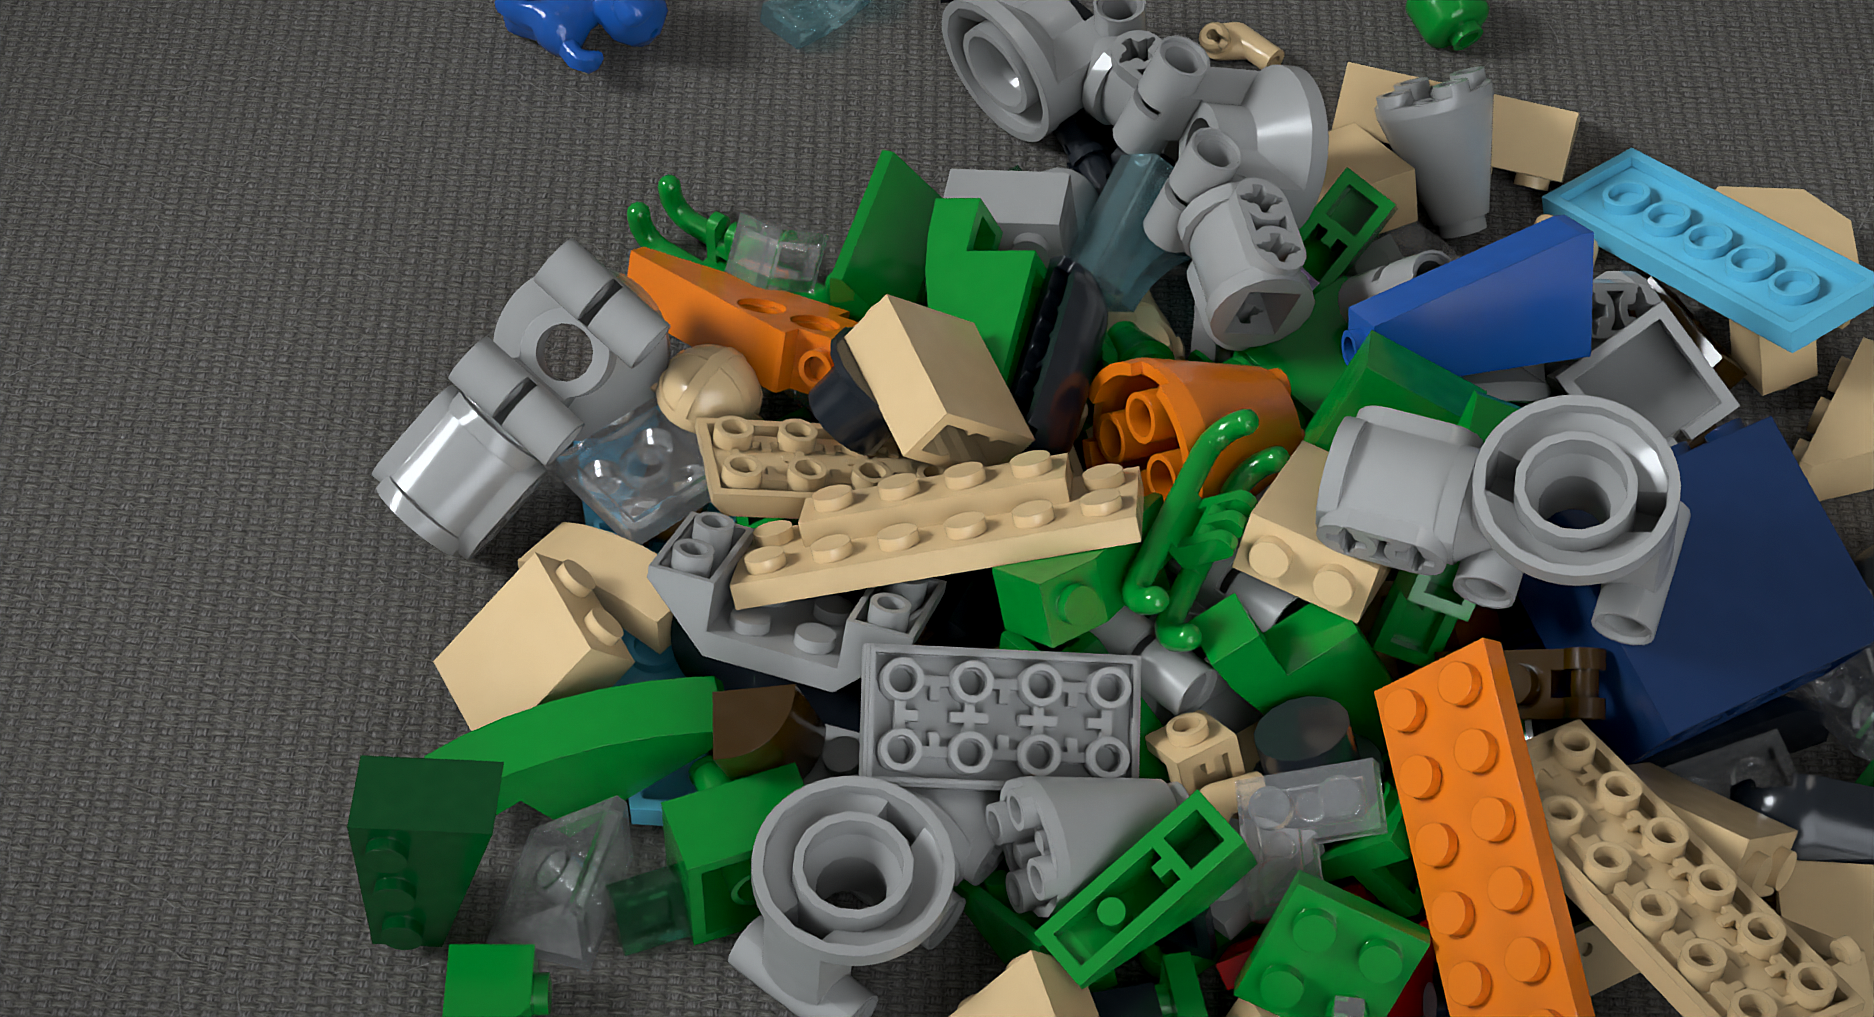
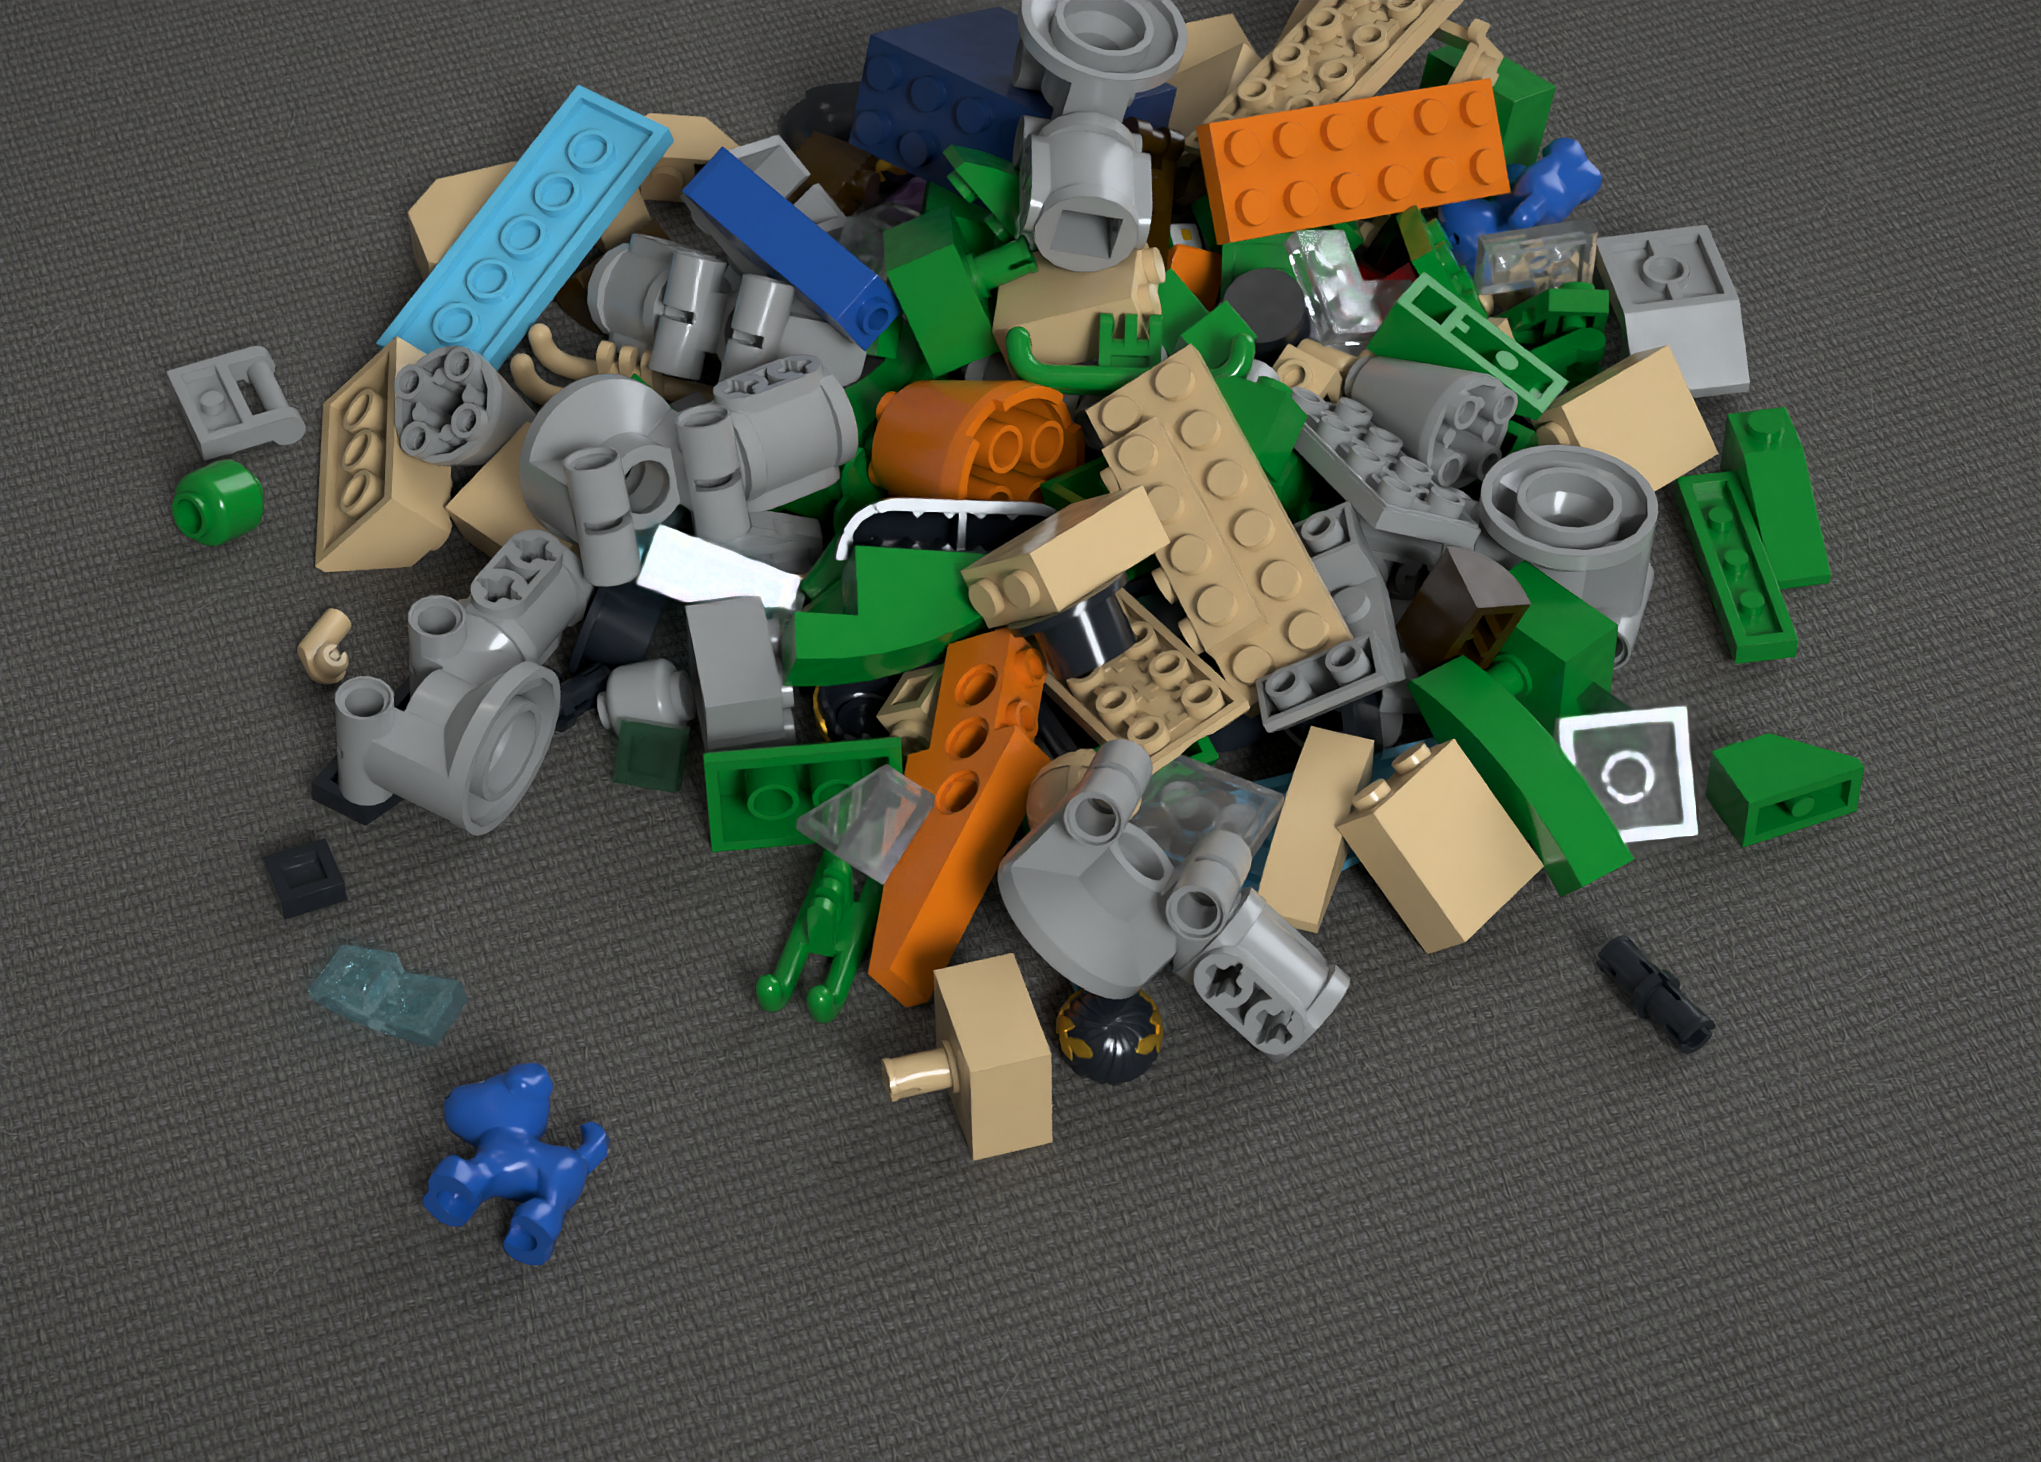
camera: 110 degrees left, 5 degrees down
dark green wedge [347,755,504,950] -> none
none -> light grey plate [166,346,306,461]
none -> tan brick [881,953,1052,1161]
none -> black pin [1596,935,1715,1054]

